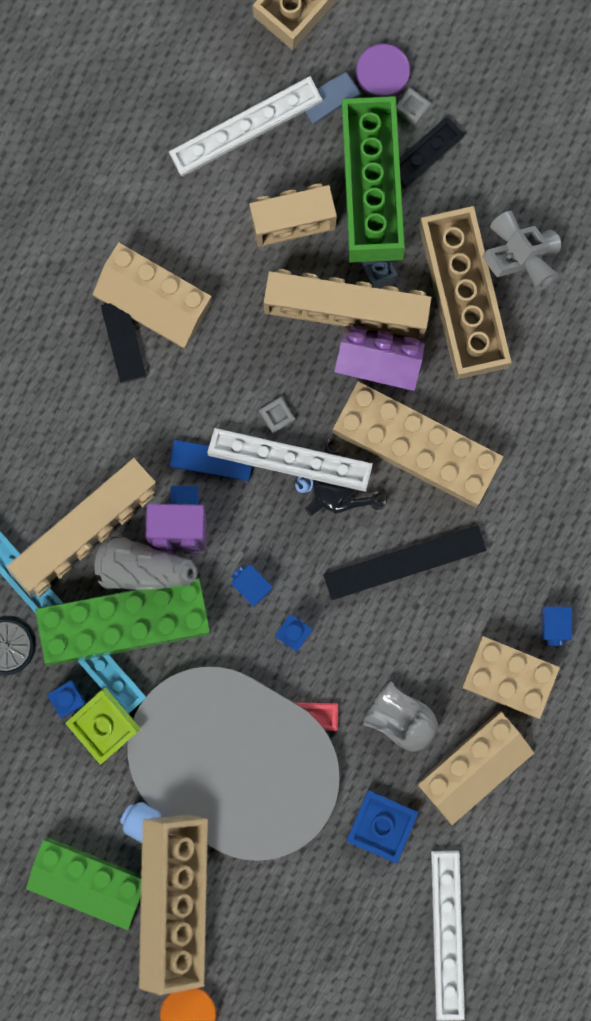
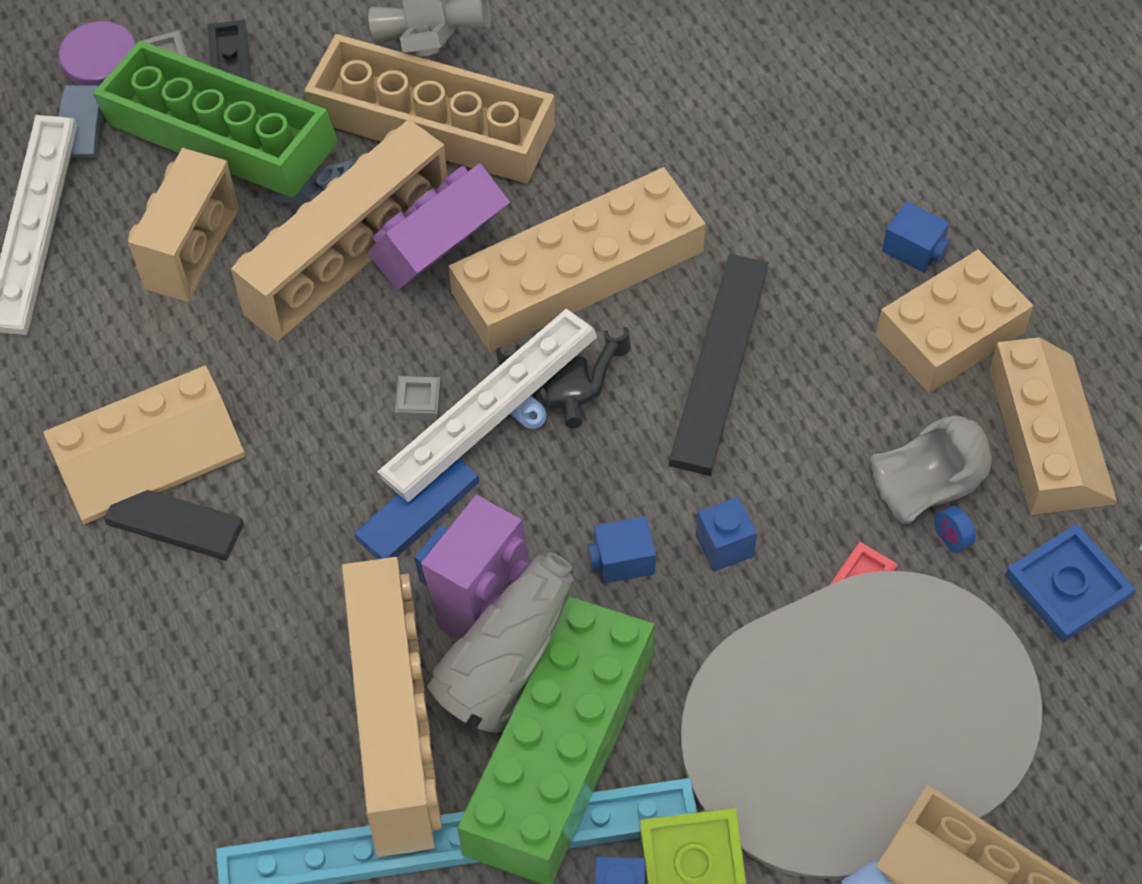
camera: 55 degrees left, 25 degrees down
none -> blue tile [934,506,976,553]

